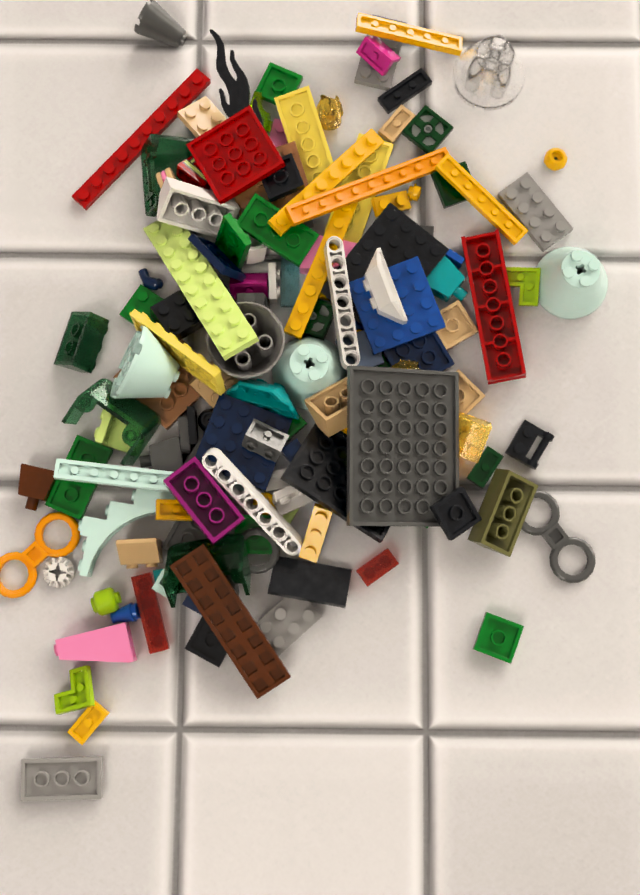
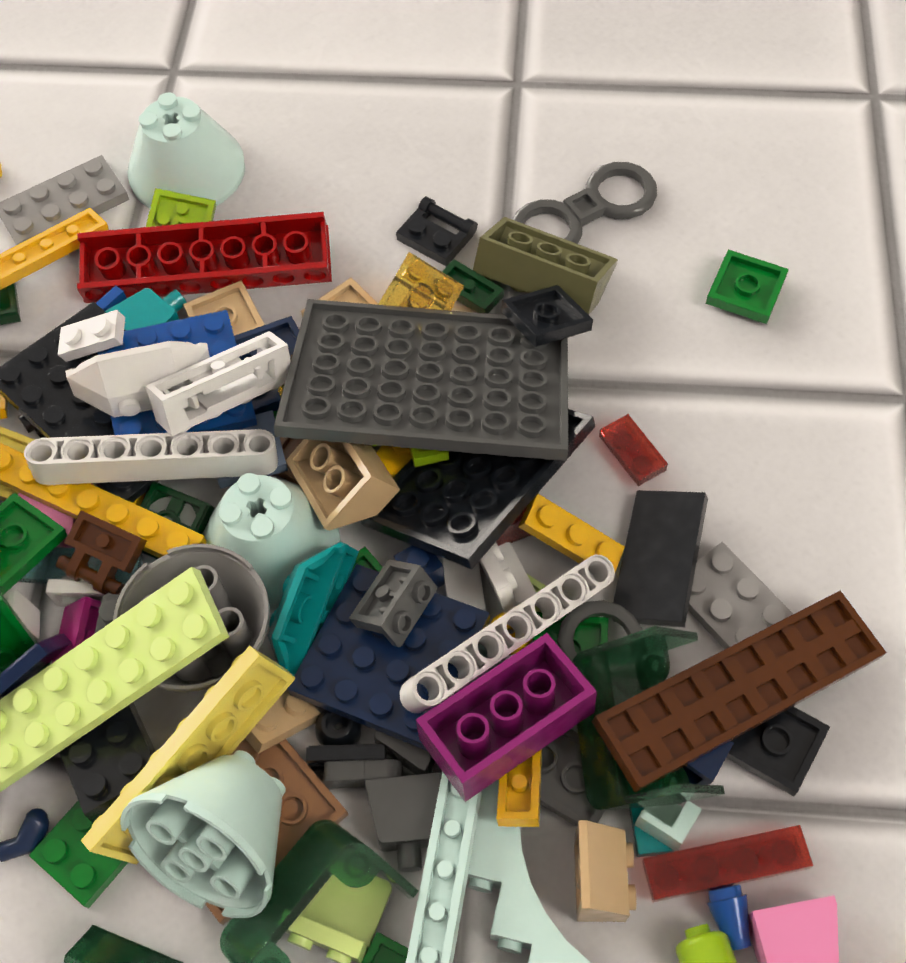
camera: 85 degrees left, 20 degrees down
none -> reddish brown plate [56,510,147,594]
none -> white plate [58,310,125,362]
none -> white brick [146,331,291,436]

